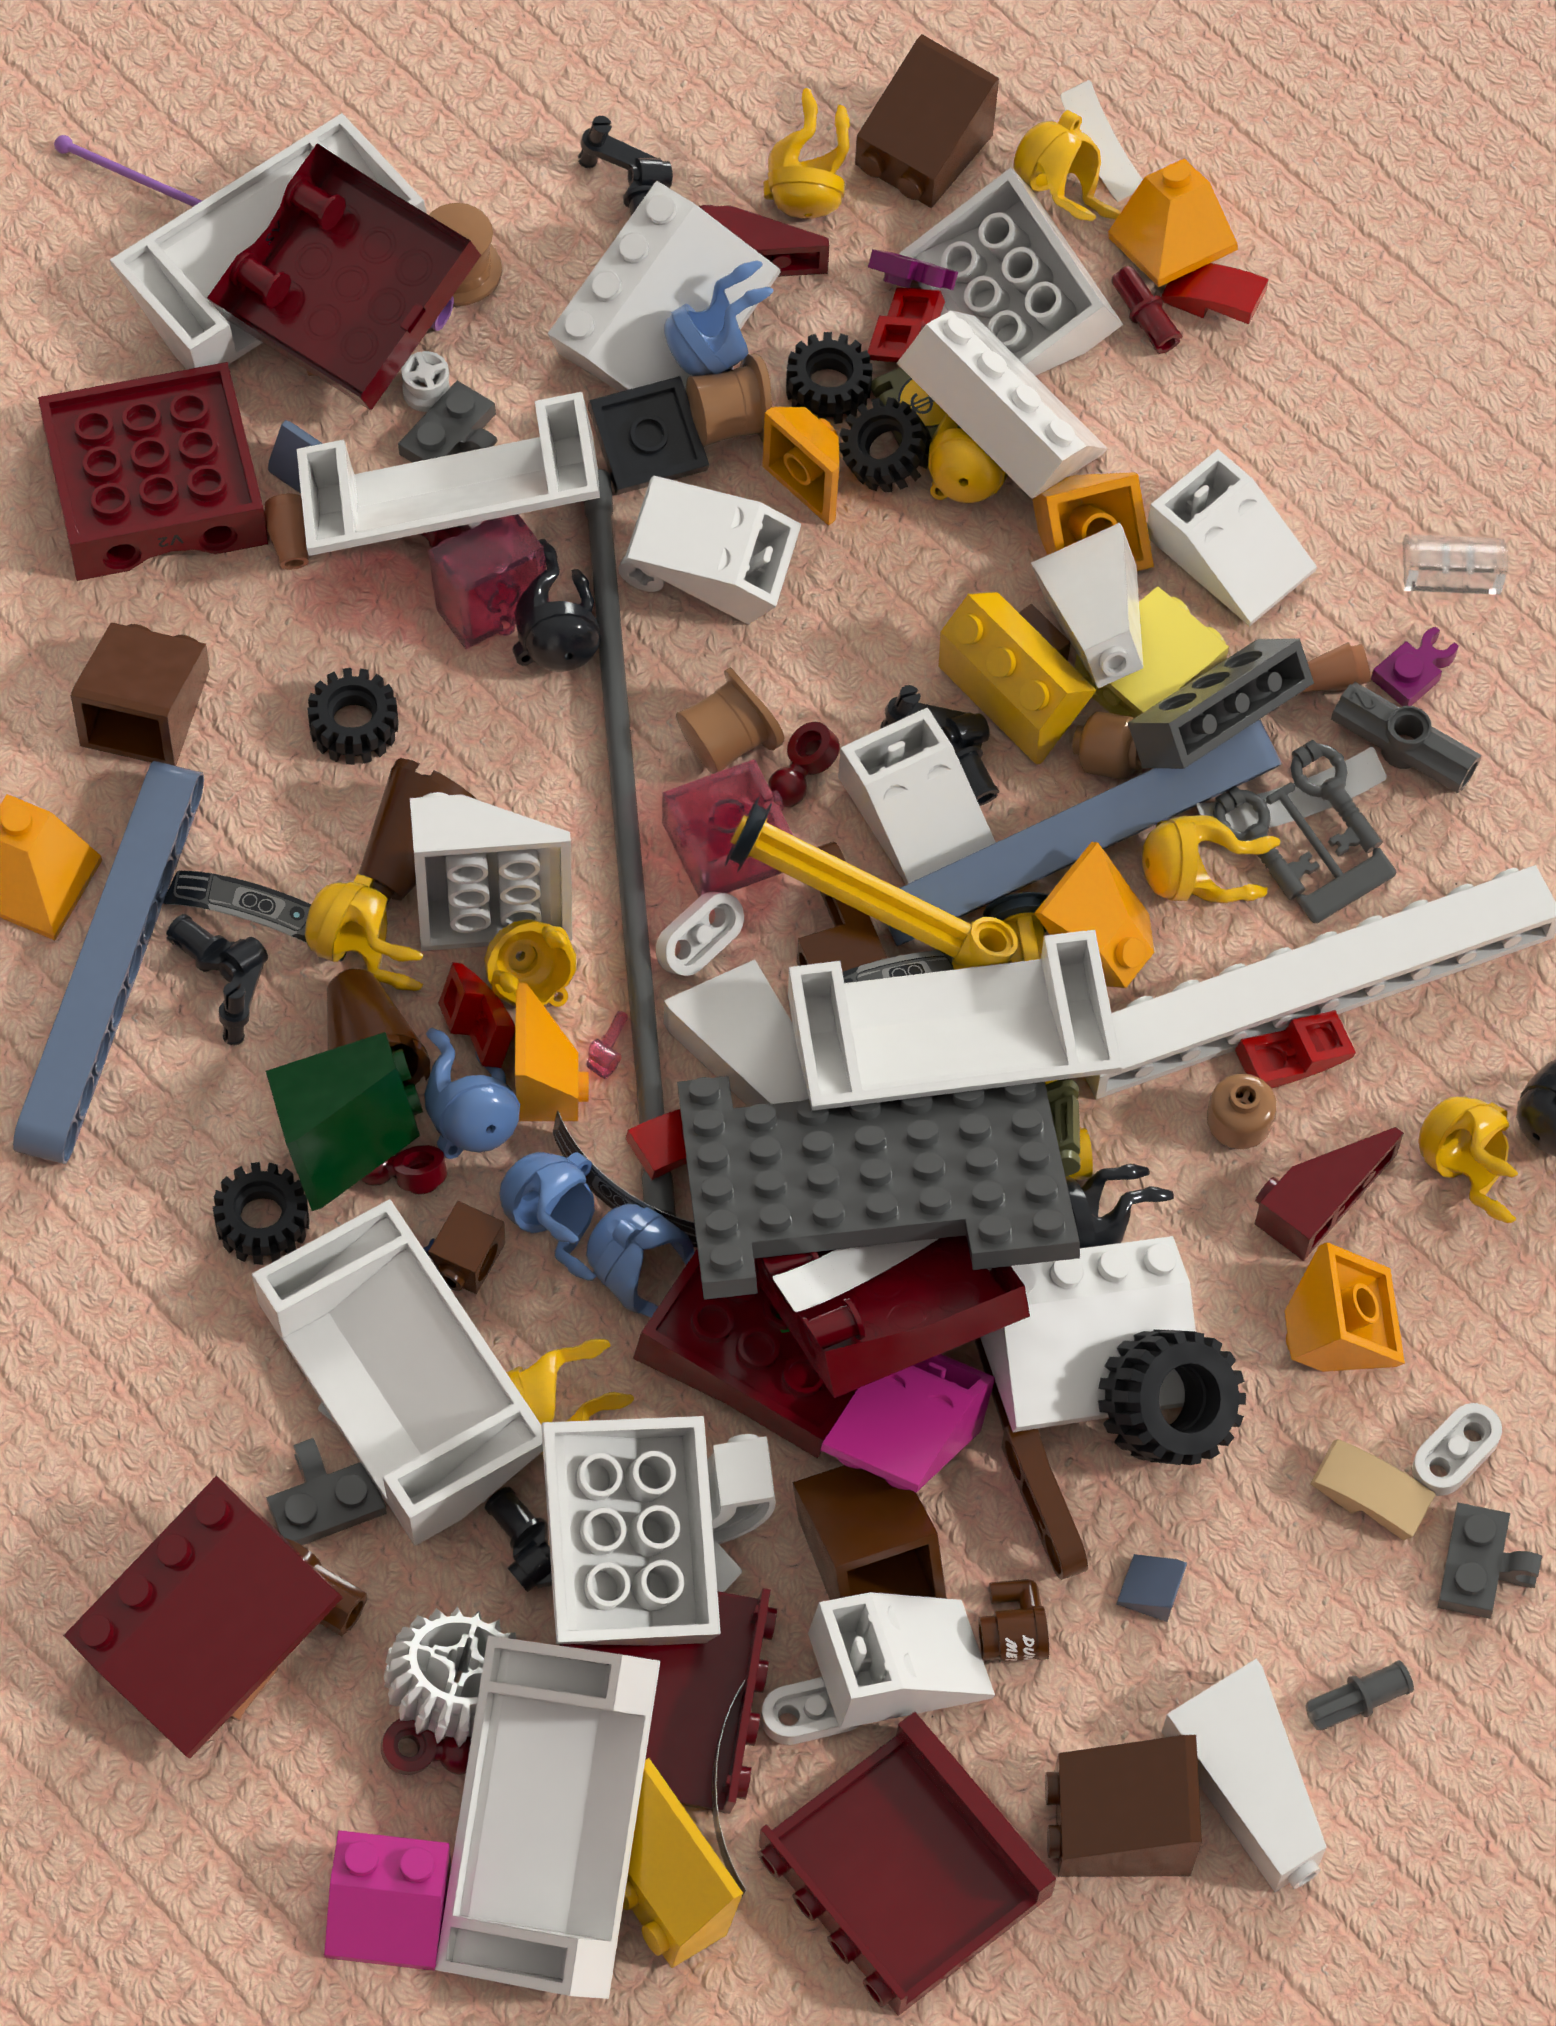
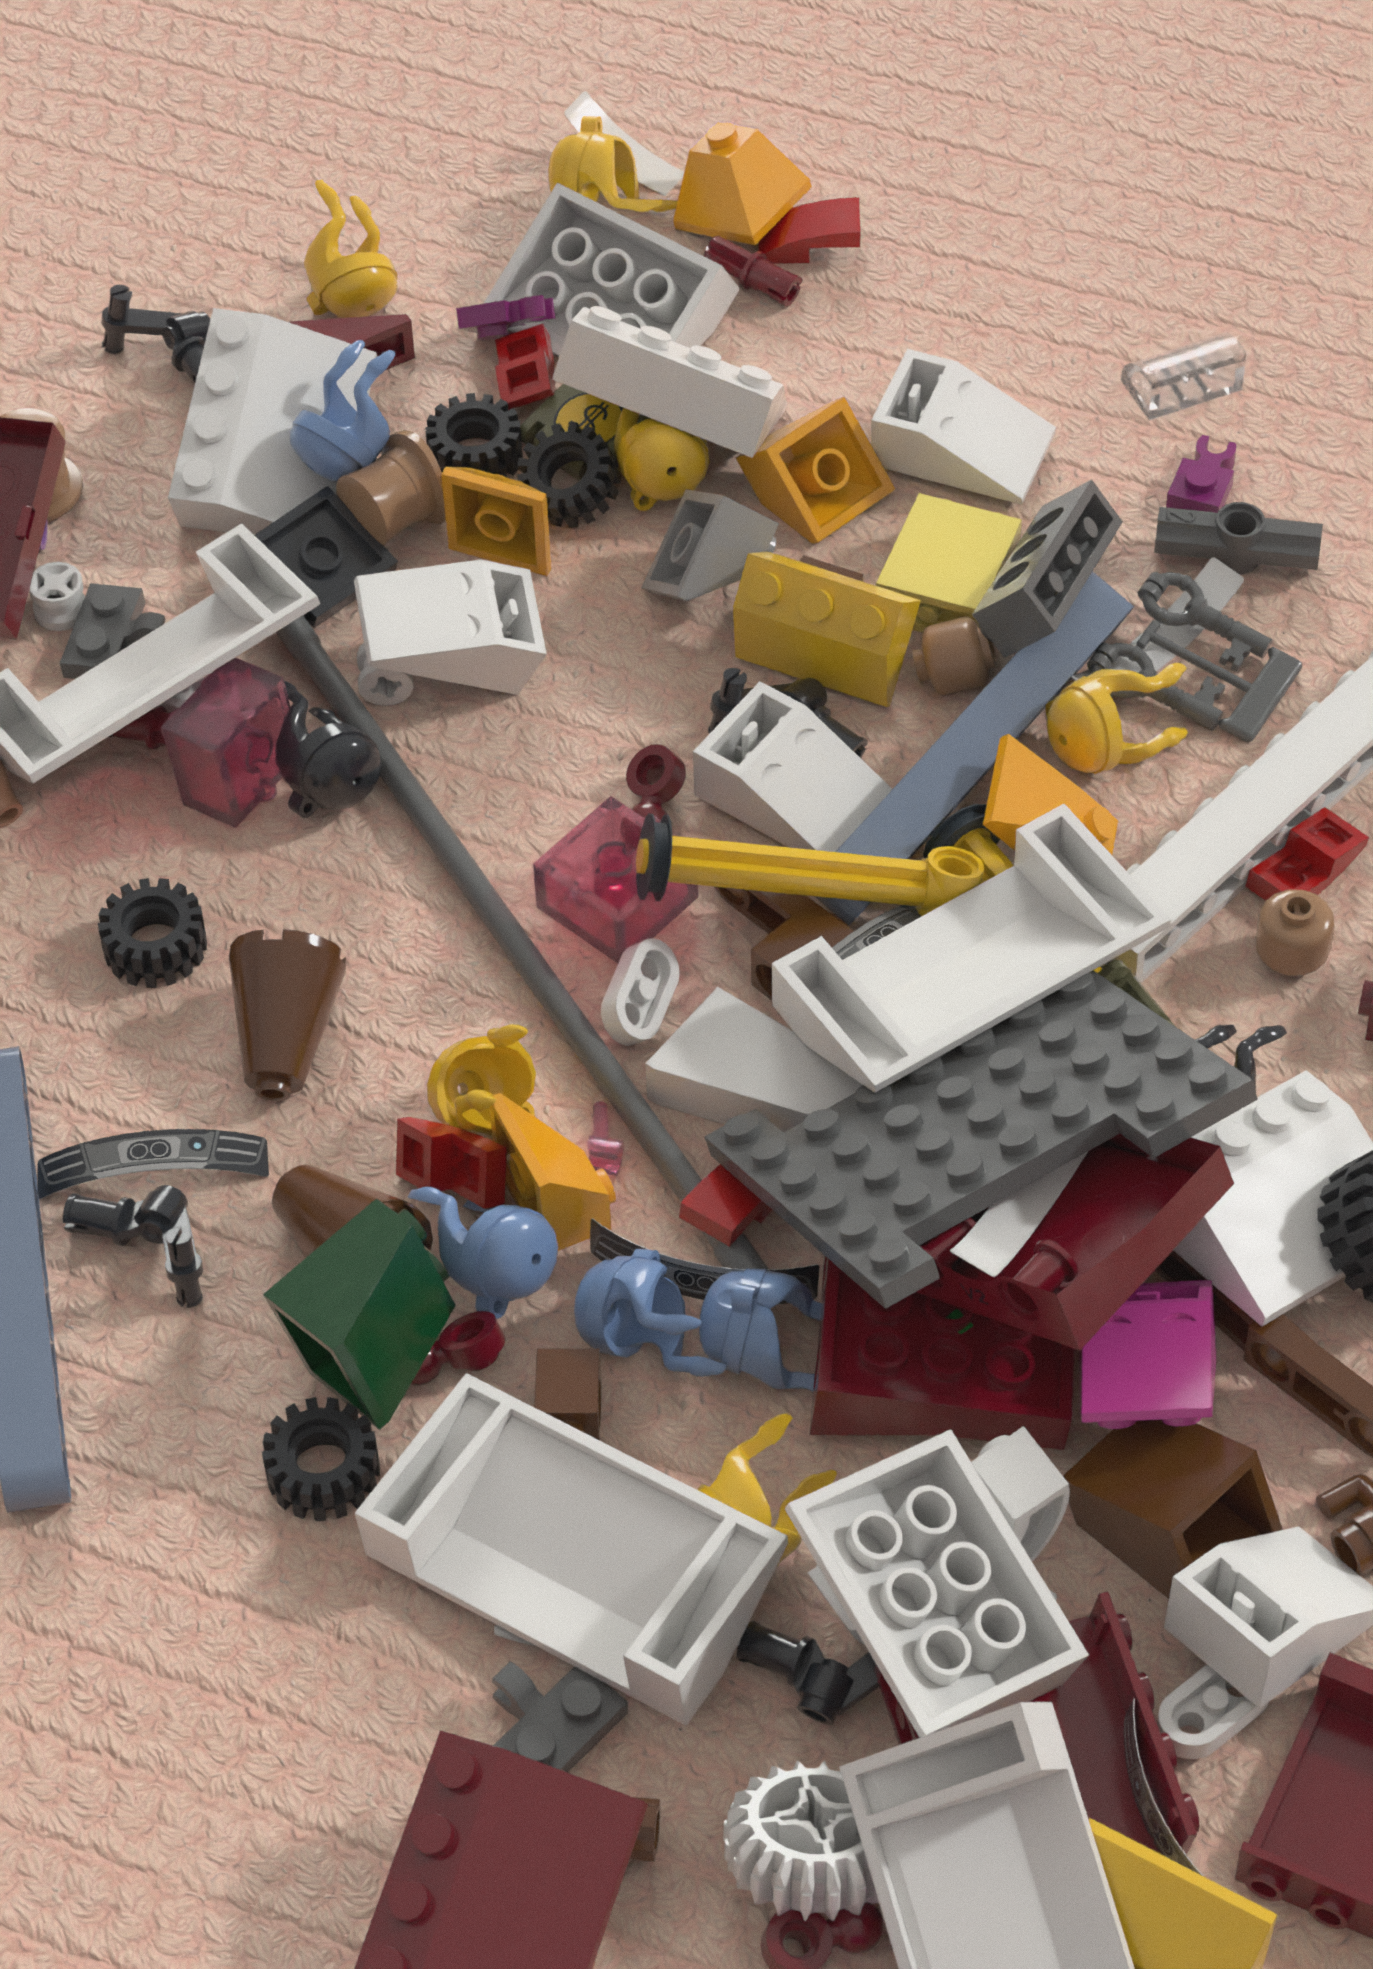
camera: 20 degrees left, 10 degrees down
yellow hair [305,874,424,991] -> none
white slope [410,792,573,951] -> none
medium nougat piece [676,667,784,776] -> none
reddish brown slope [855,34,999,208] -> none
white slope [1031,523,1143,688] -> none
nougat cone [1302,642,1371,693] -> none
none -> light grey slope [641,489,779,601]

